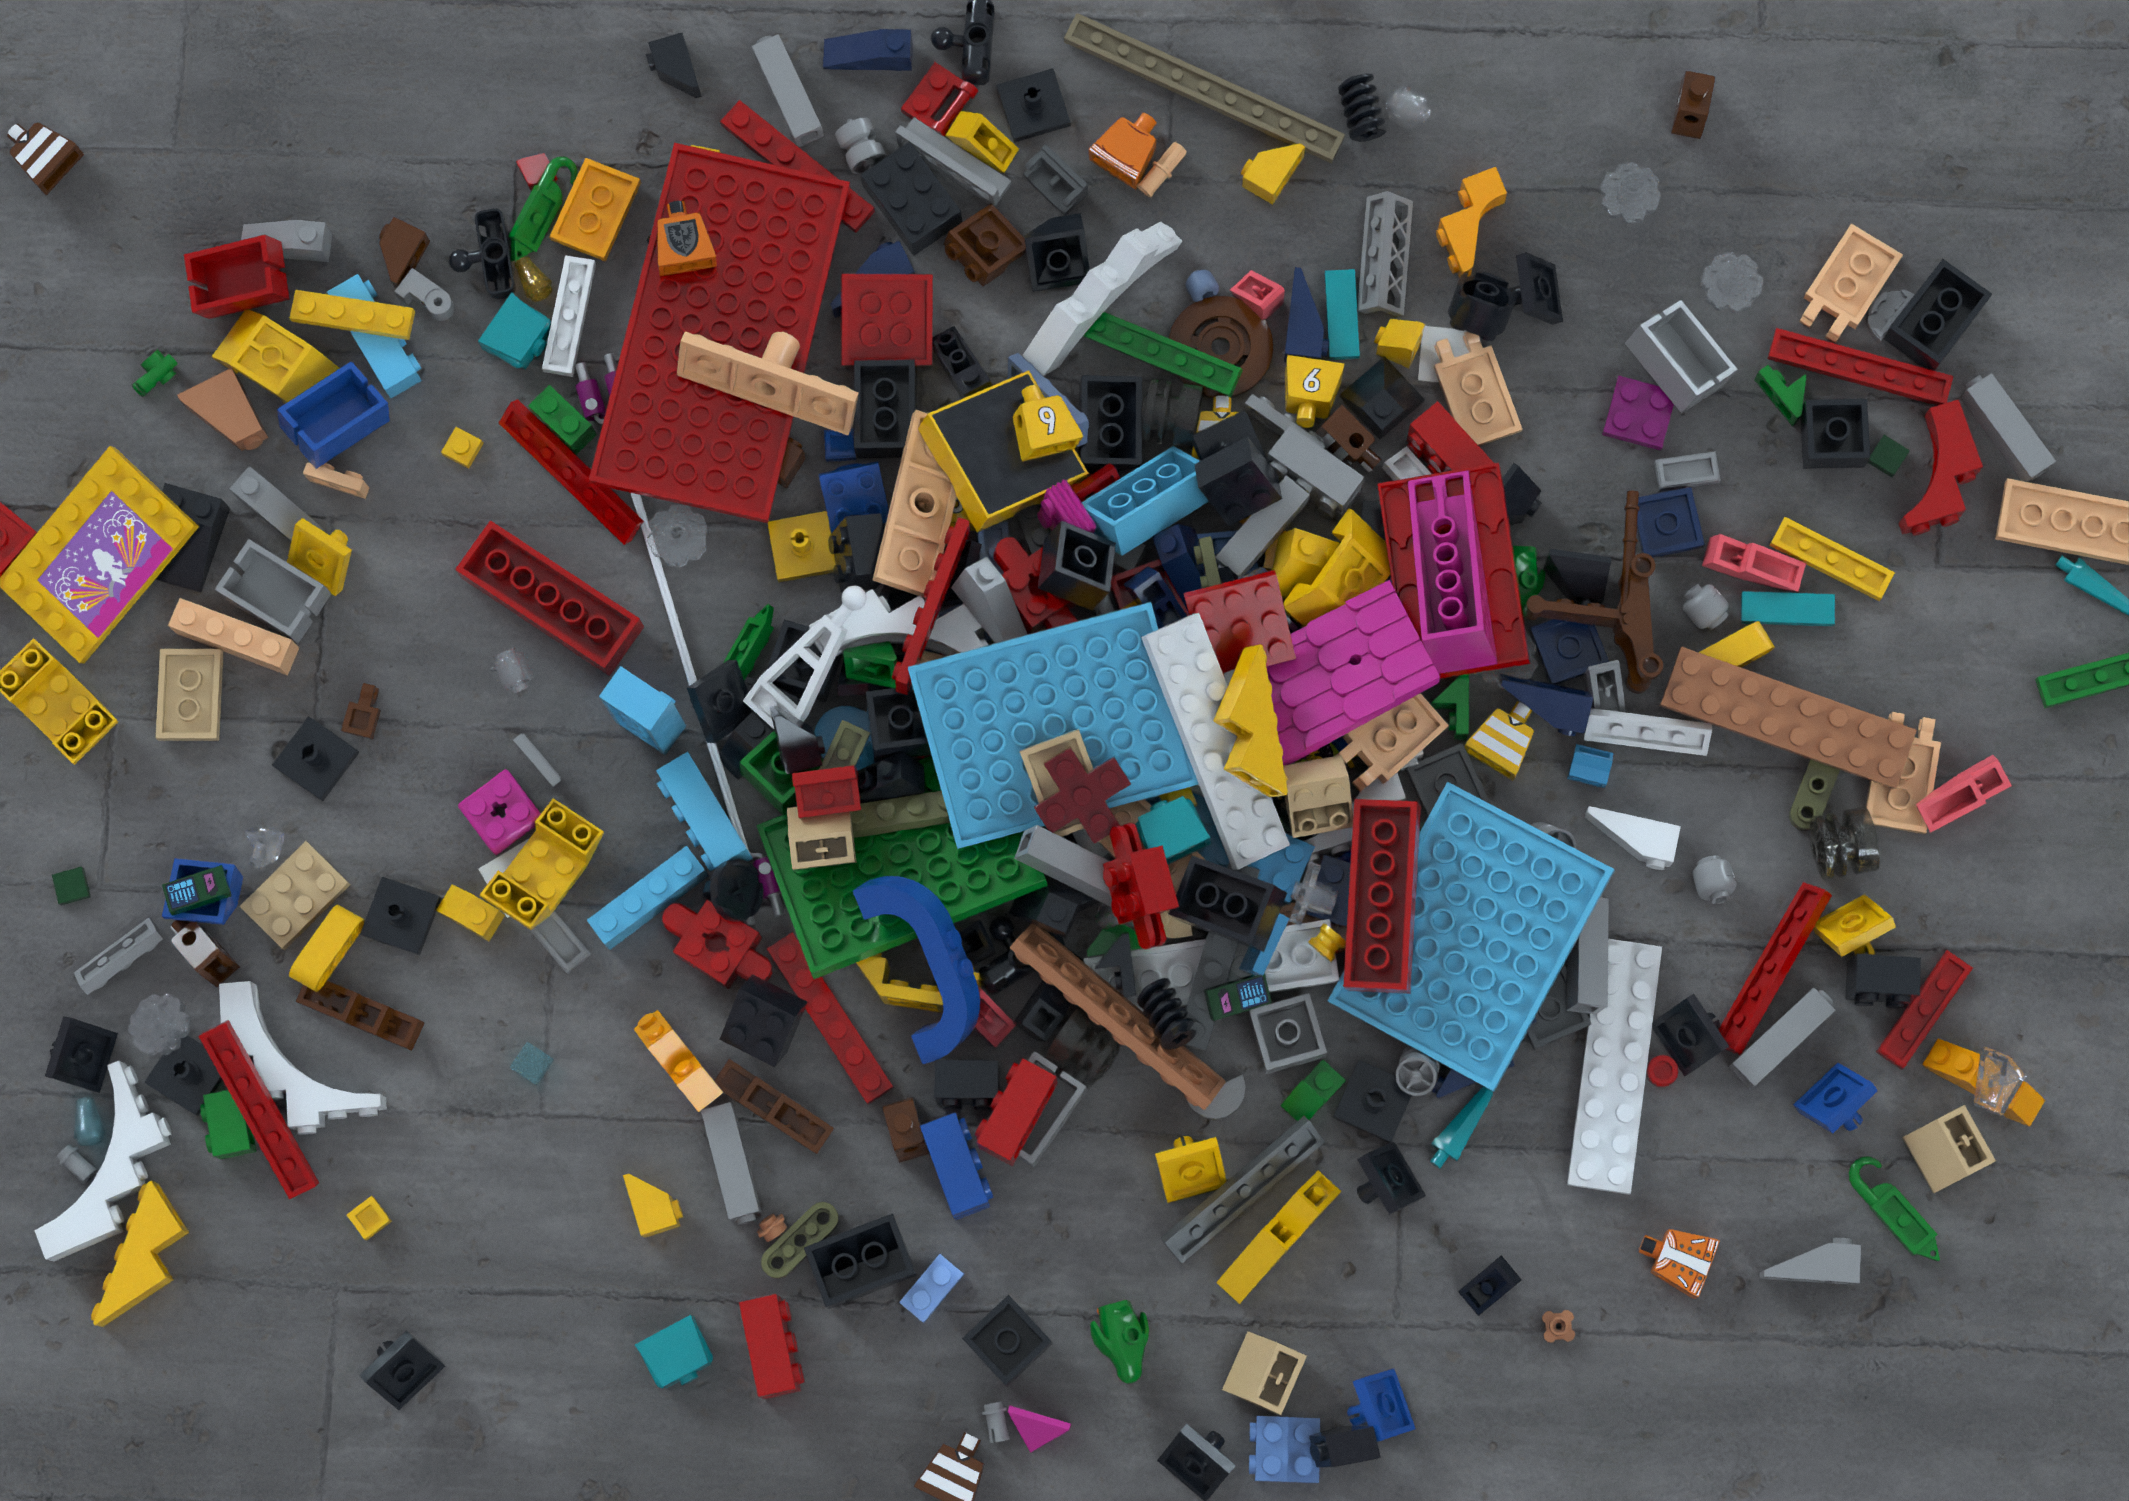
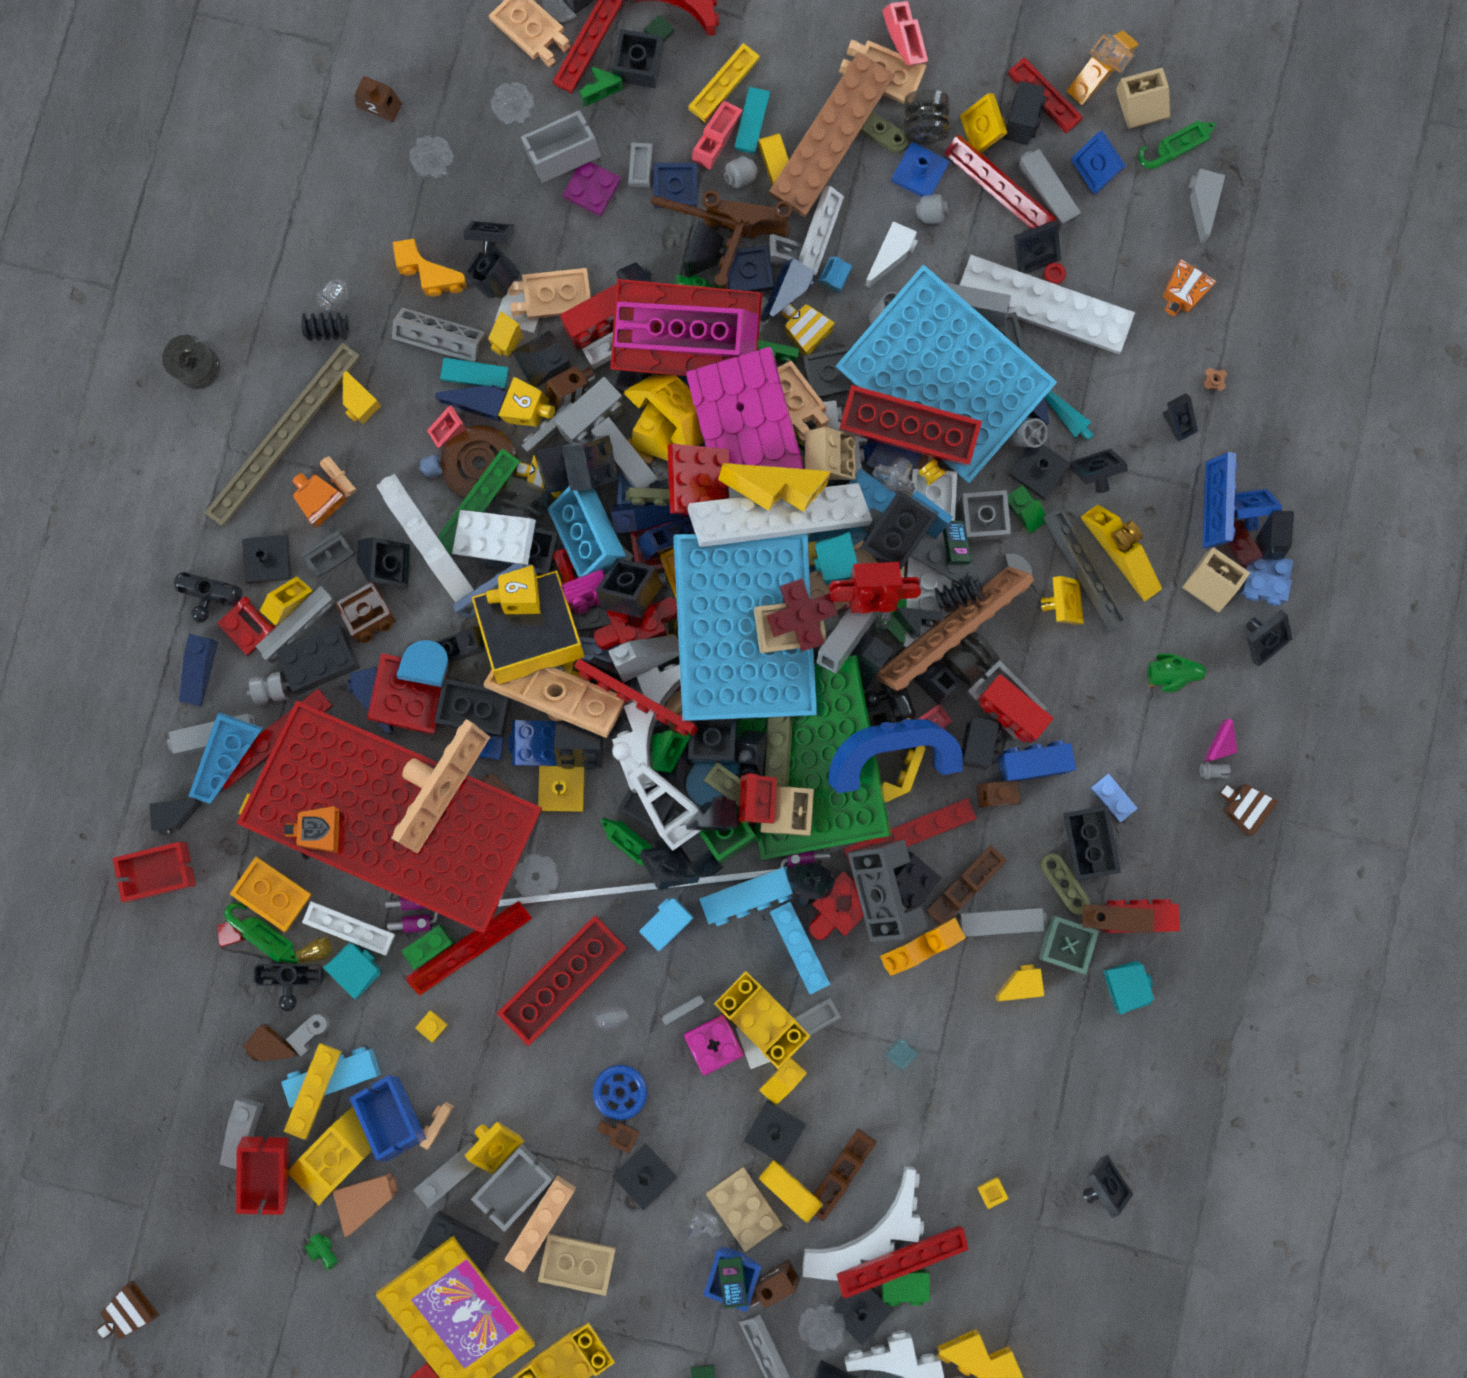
camera: 85 degrees left, 5 degrees up
nougat plate [757,1213,787,1242] -> none
black brick [962,1295,1053,1387] -> none
none -> red piece [112,842,196,902]
none -> dark azure wing [189,712,262,804]
none -> dark azure tile [397,640,448,687]
none -> white plate [452,510,536,565]
none -> blue plate [593,1065,647,1120]
none -> dark grey plate [848,840,927,942]
none -> blue tile [891,142,950,197]
none -> sand green brick [1038,916,1099,975]
none -> reddish brown piece [1082,904,1154,933]
none -> pearl gold wheel [1111,520,1143,551]
none -> blue plate [1203,452,1237,549]
none -> clear red plate [1227,520,1263,568]

